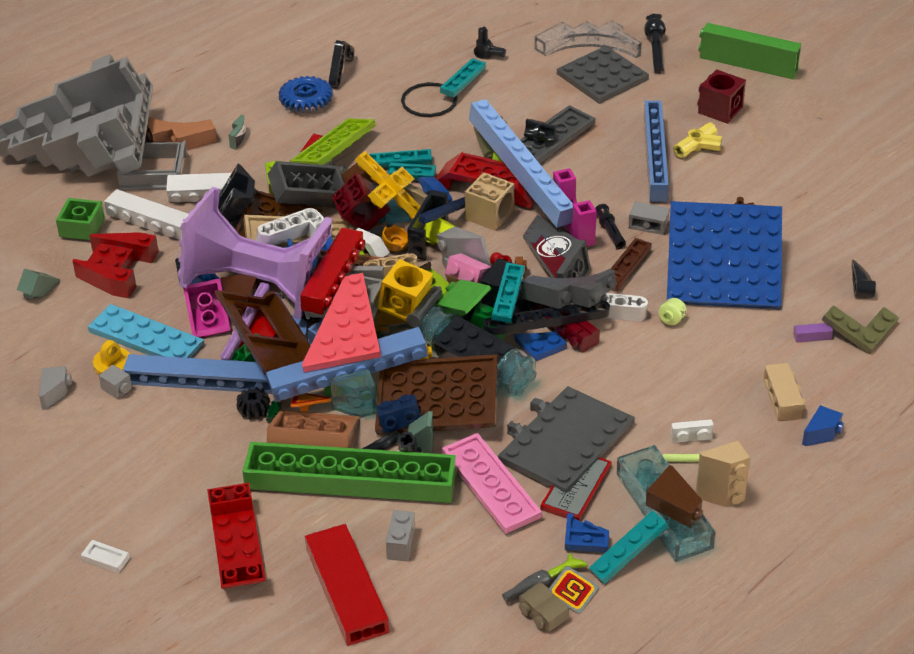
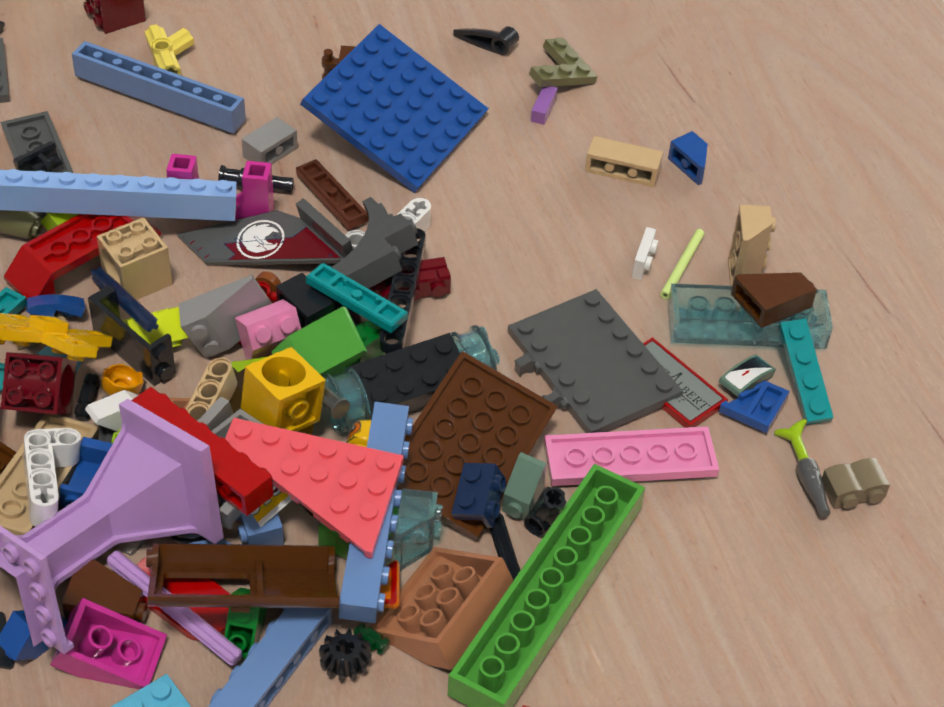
camera: 70 degrees left, 5 degrees up
red brick [305,524,389,646] -> none
light grey brick [386,510,415,562] -> none
blue wing [514,332,567,362] -> none
sticker [549,566,599,613] -> none
yellowish green head [658,298,687,326] -> none
none -> slope [718,354,776,397]

